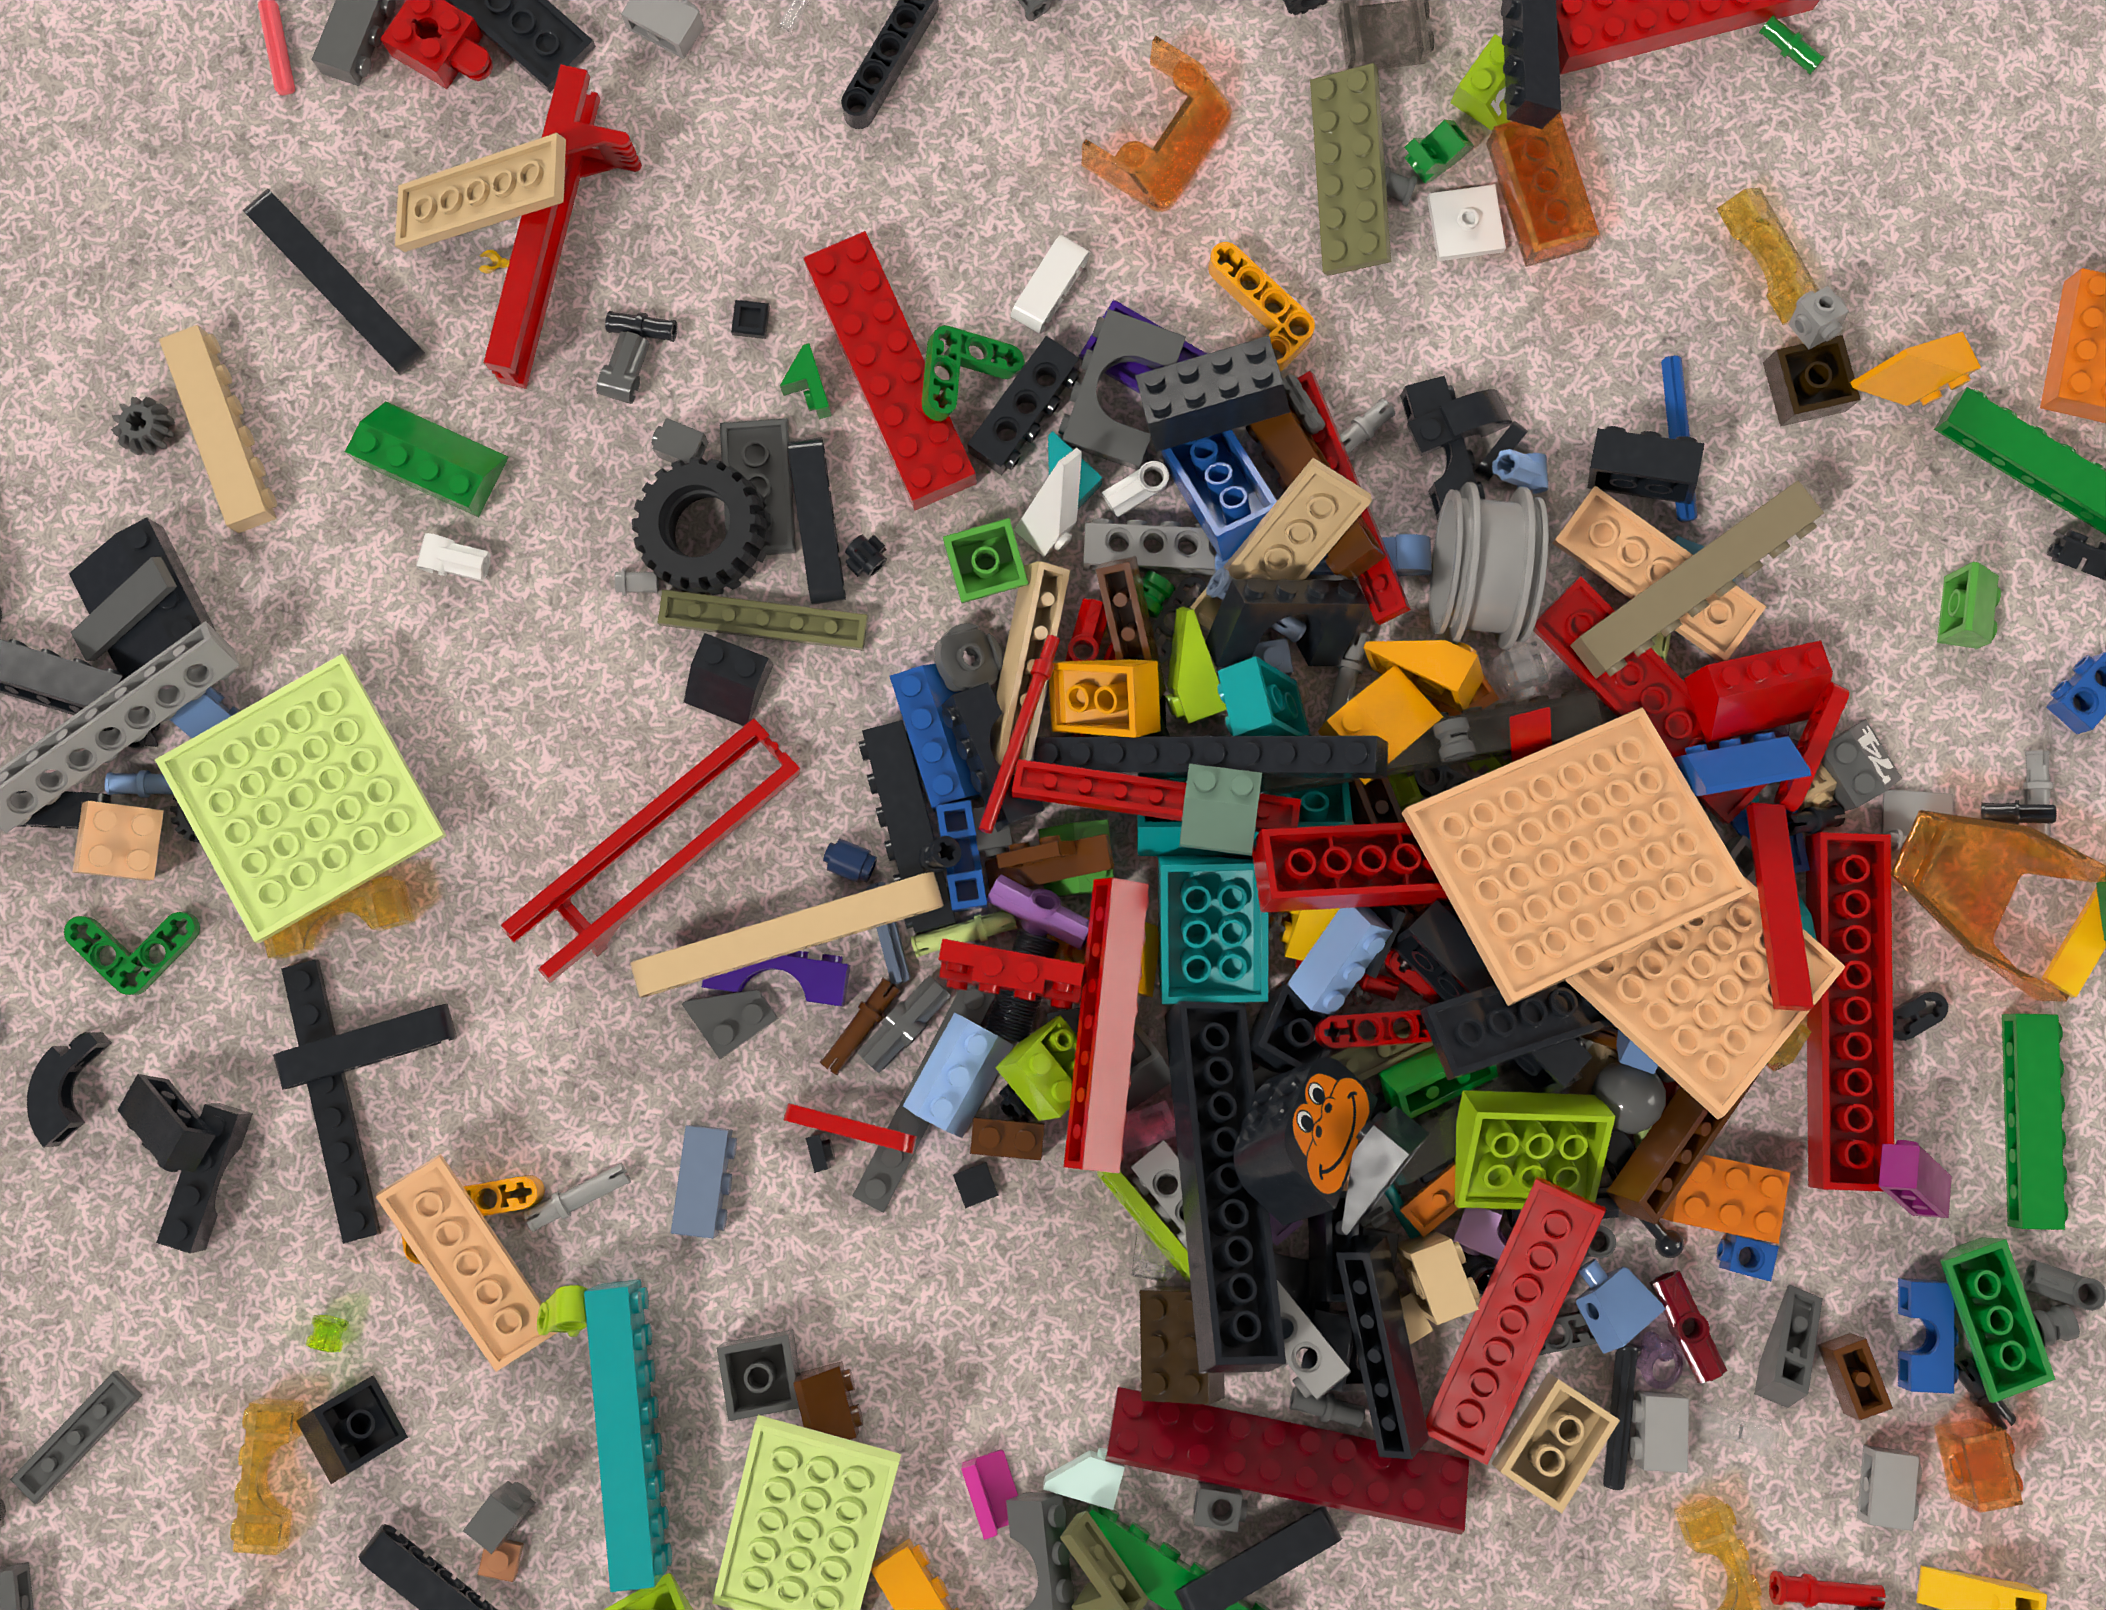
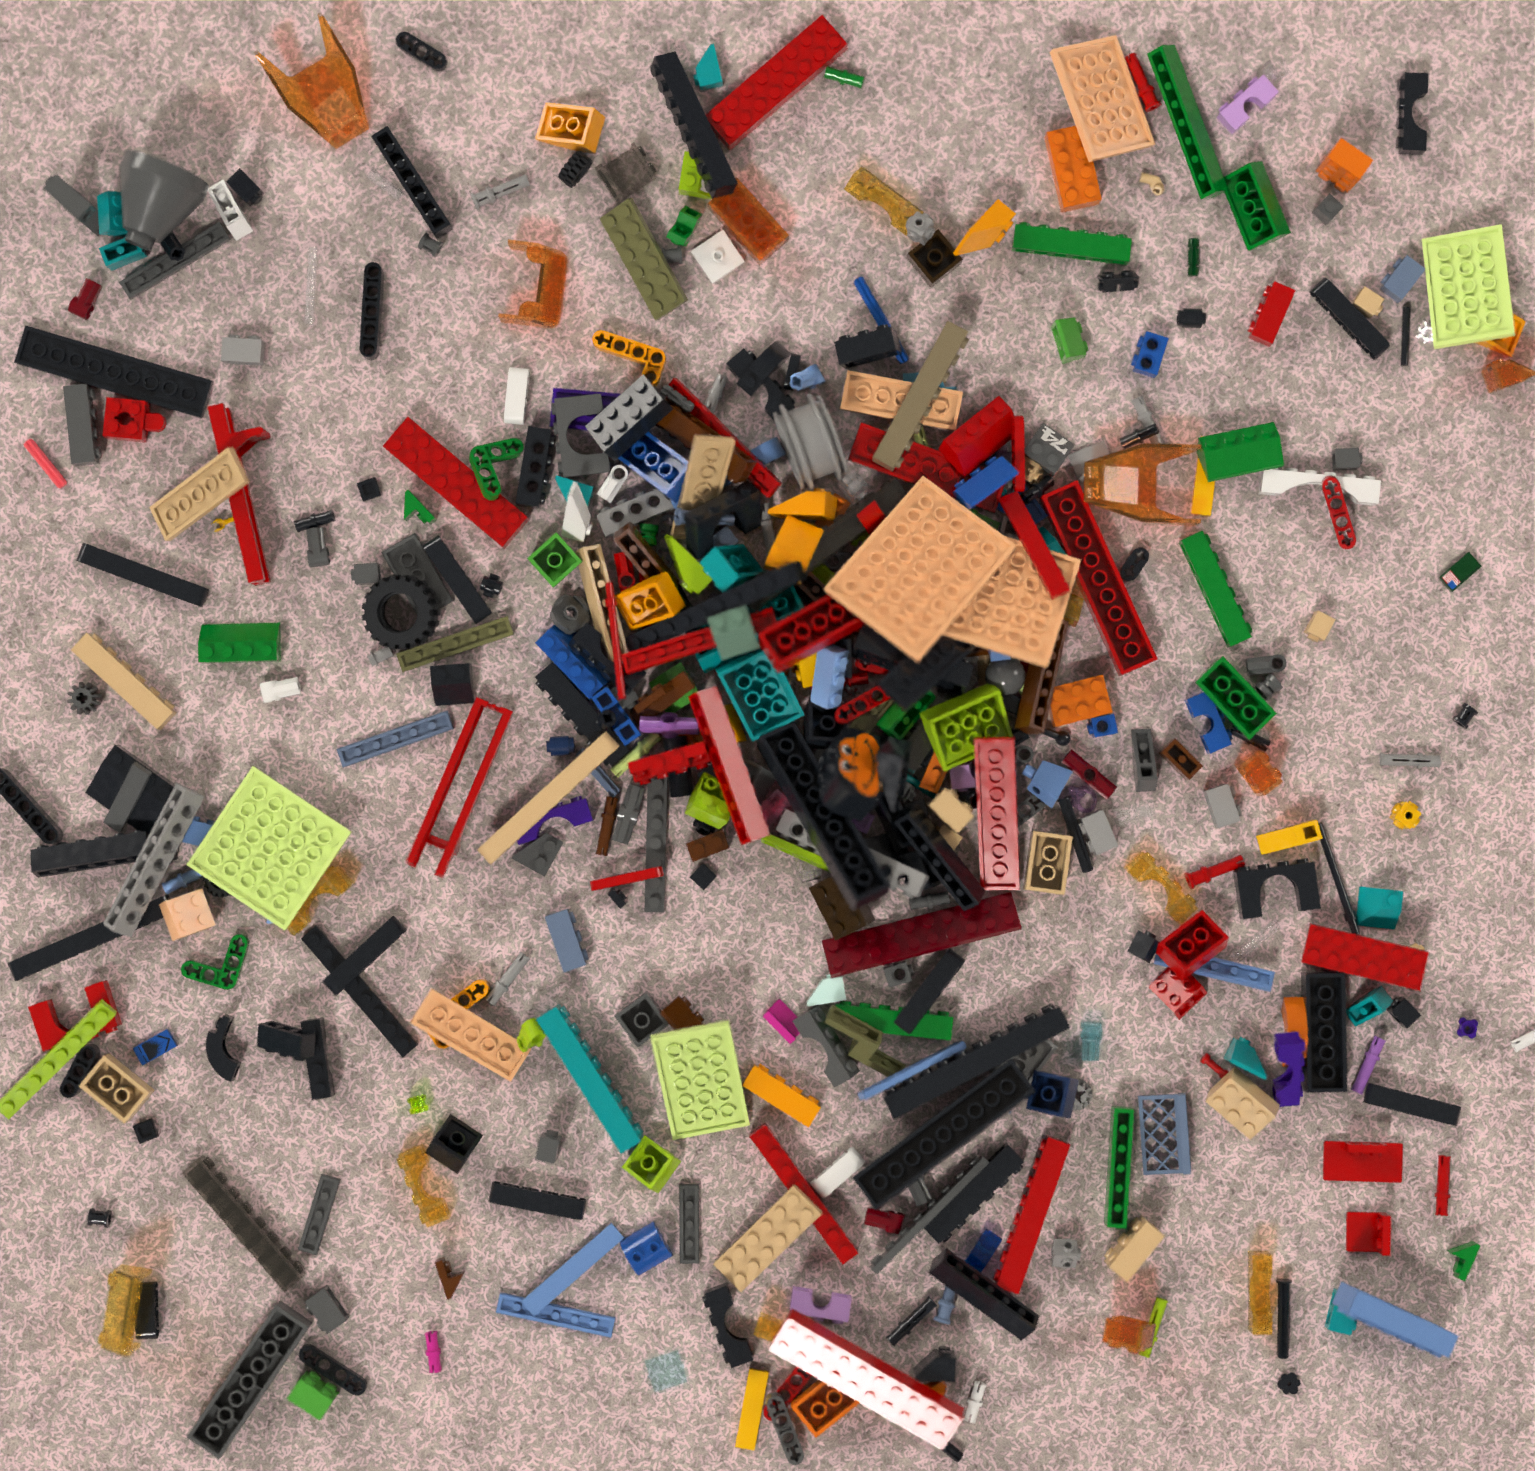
camera: 25 degrees left, 5 degrees up
nougat plate [478,1540,524,1582] -> none
light blue slope [903,1012,1013,1138] -> none
dark grey wheel [1433,717,1476,762] -> none
magenta brick [1879,1140,1952,1218] -> none
none -> sand blue tile [336,710,454,768]

